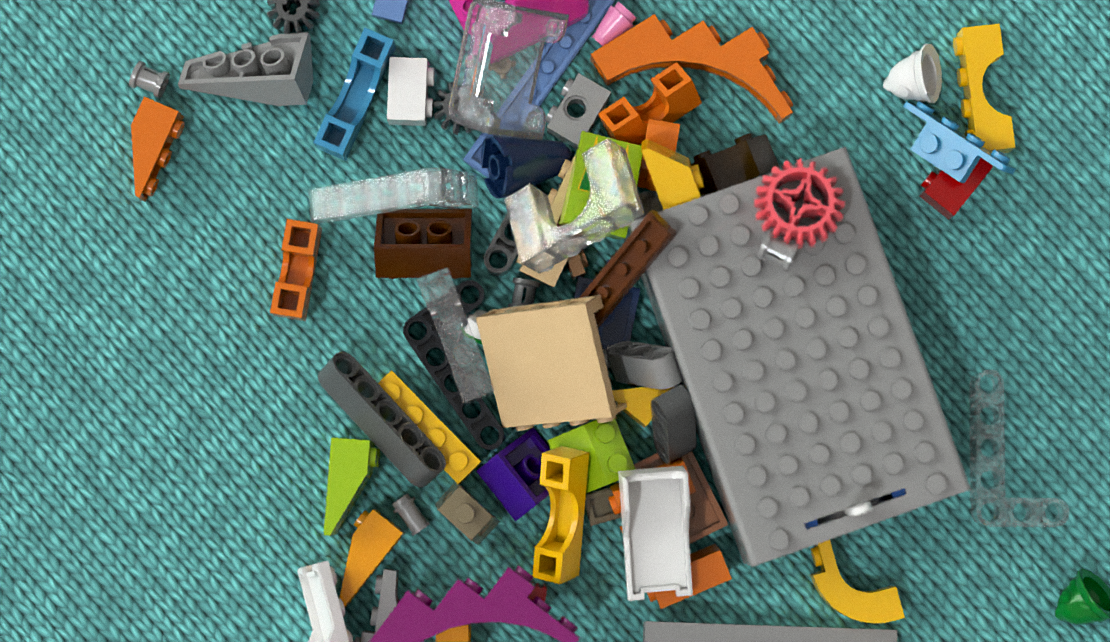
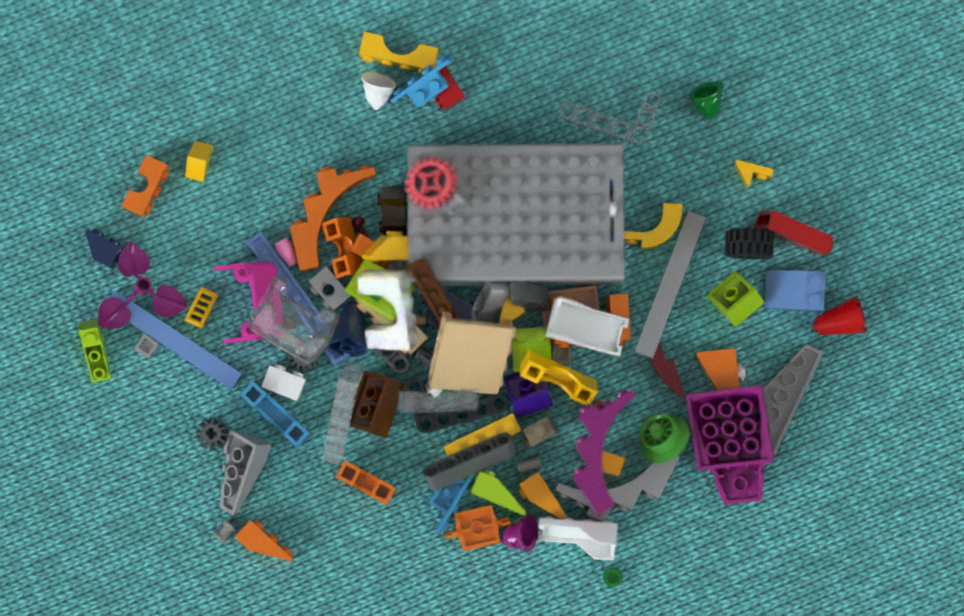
camera: 65 degrees left, 0 degrees up
none -> dark red hand [352,216,370,239]
none -> dark azure bracket [428,471,480,532]
none -> orange plate [445,505,510,551]
none -> magenta piece [501,514,538,553]

